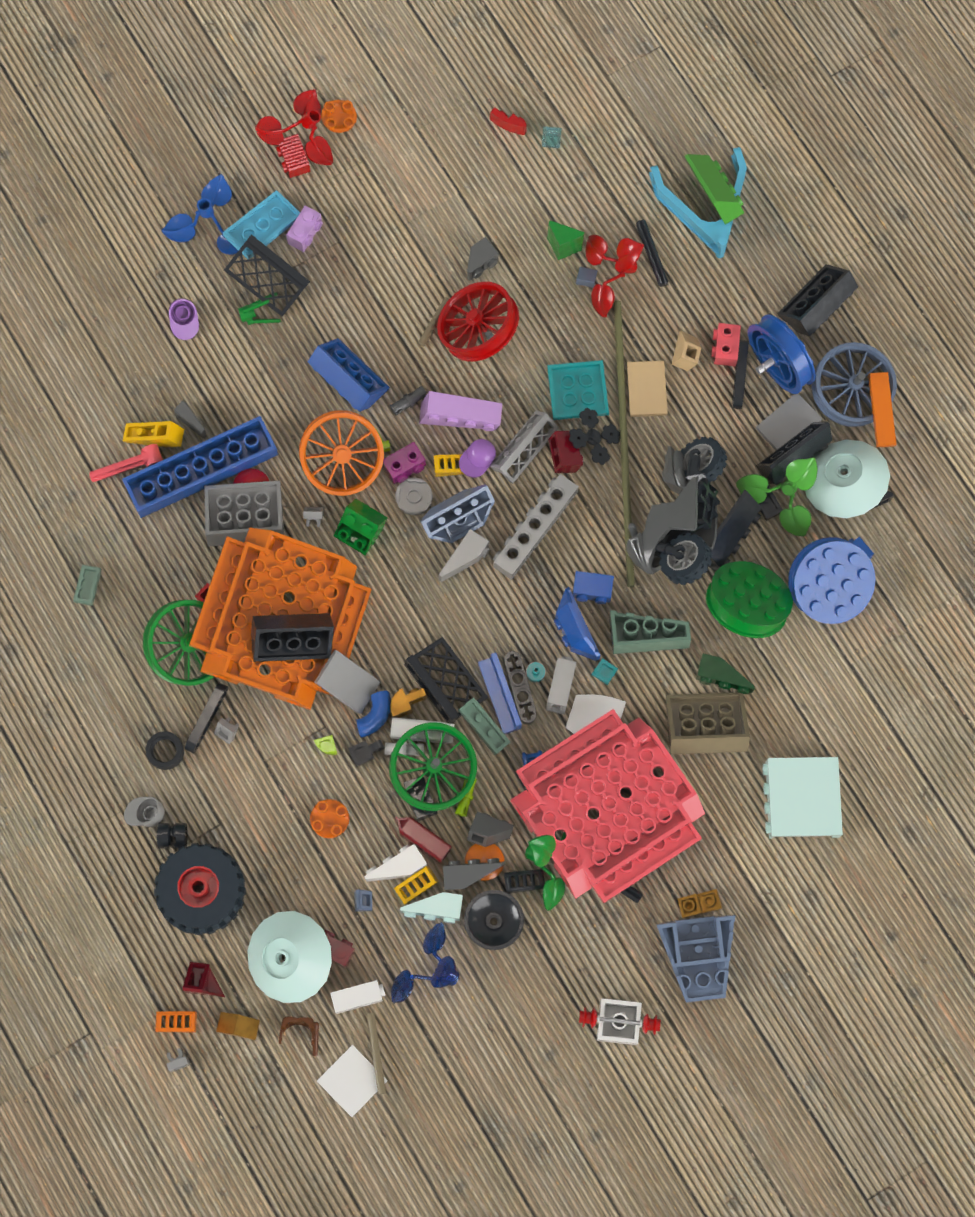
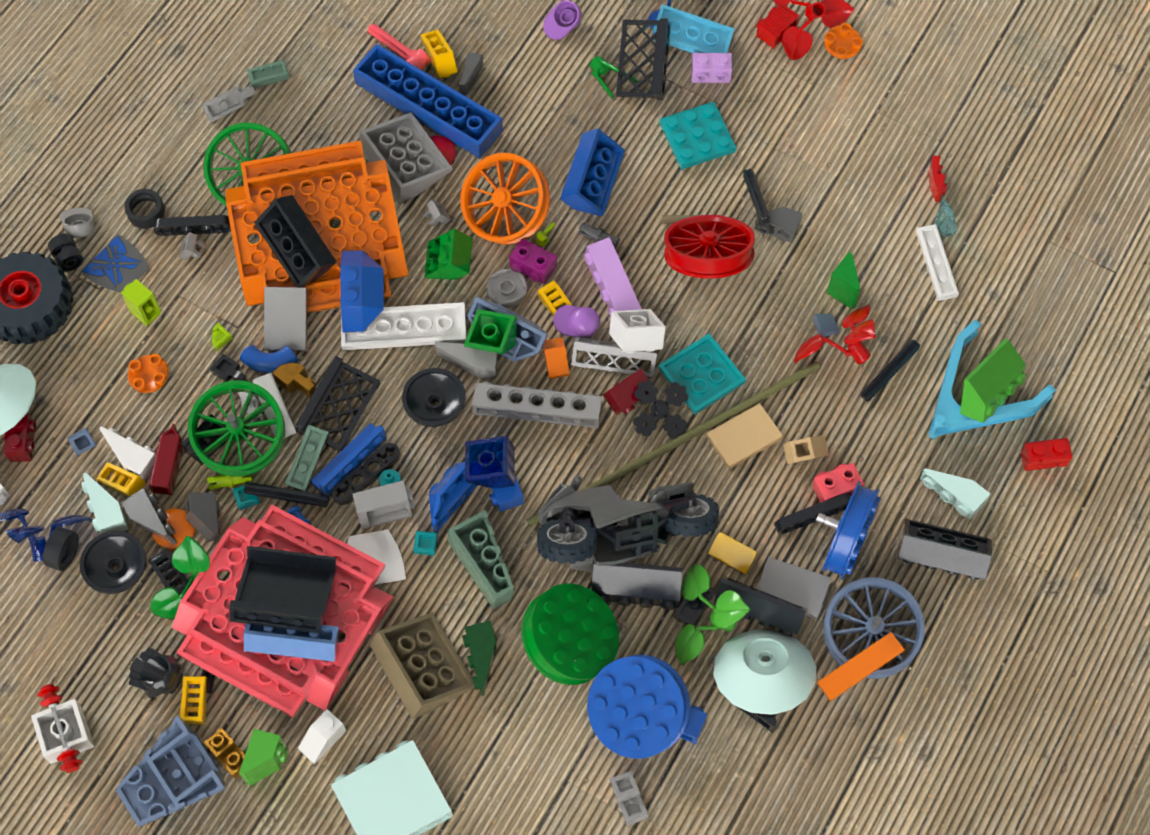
camera: 65 degrees right, 10 degrees down
none -> black tyre [43,527,79,571]
none -> sticker [81,234,150,293]
none -> lime brick [121,279,162,326]
none -> black hair [129,647,183,698]
none -> yellow slope [180,676,207,725]
none -> light grey hinge [201,85,256,122]
none -> black panel [229,546,336,634]
none -> teal tile [233,482,260,510]
none -> bright green slope [239,729,289,785]
none -> medium blue brick [243,624,339,662]
none -> black axle [244,482,329,508]
none -> white slope [298,709,346,764]
none -> blue wedge [341,251,384,333]
none -> white plate [341,302,466,350]
none -> black dish [402,368,466,427]
none -> green slope [464,309,517,354]
none -> clear blue slope [465,436,515,489]
none -> orange slope [542,337,570,379]
none -> white brick [609,309,666,353]
none -> light grey slope [610,771,649,826]
none -> teal plate [659,101,736,170]
none -> yellow slope [708,532,757,575]
none -> black axle [743,168,771,225]
none -> white tile [916,224,959,301]
none -> light aqua slope [920,468,990,520]
none -> red brick [1021,438,1072,471]

